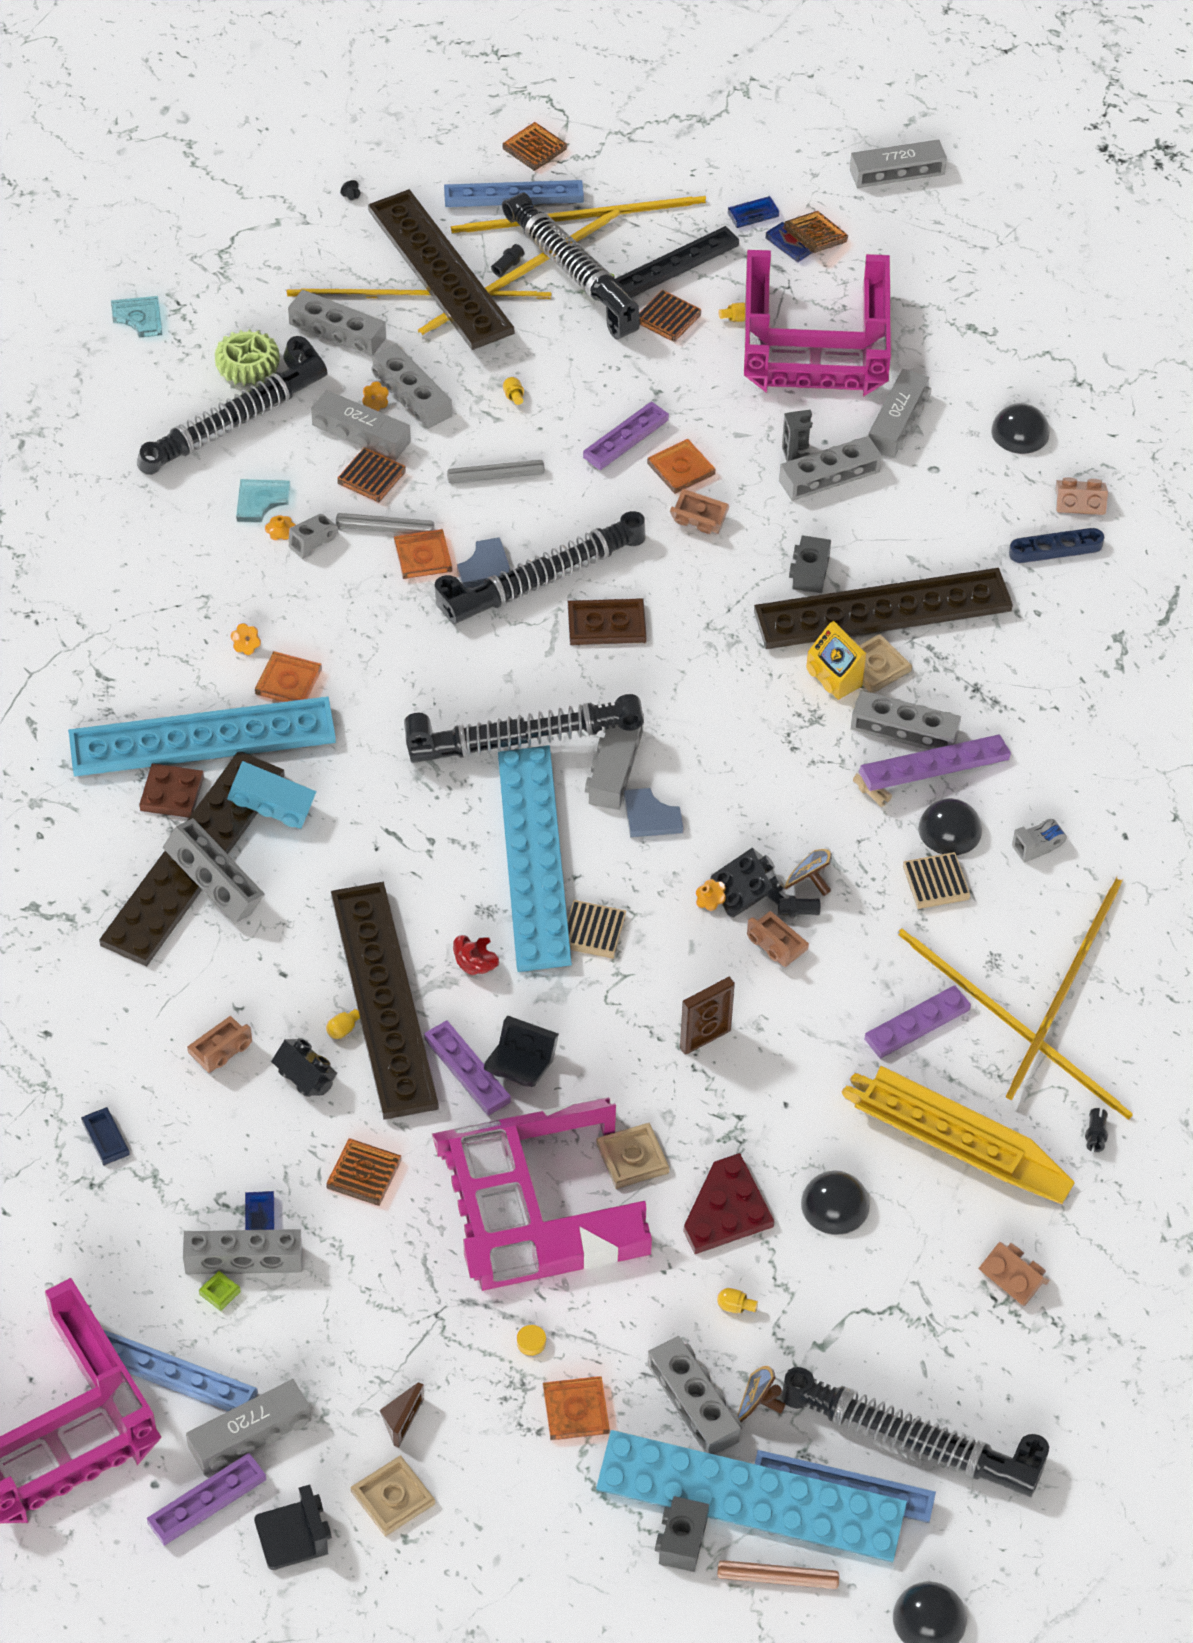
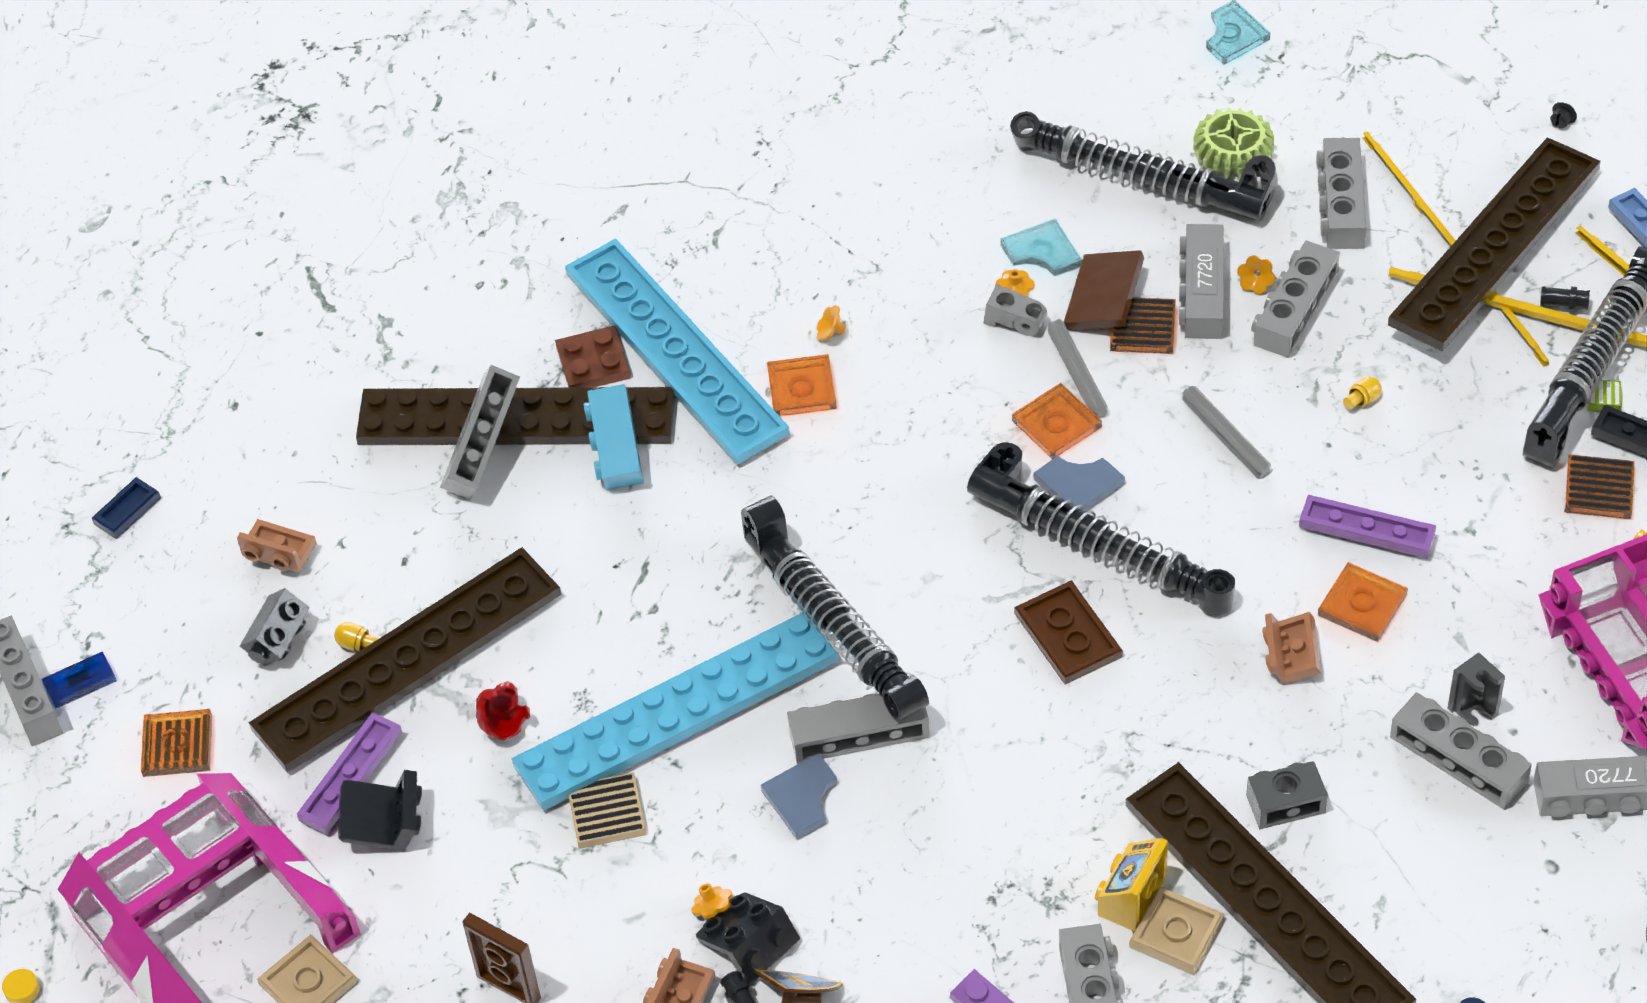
camera: 70 degrees right, 0 degrees up
none -> reddish brown tile [1064,250,1145,330]

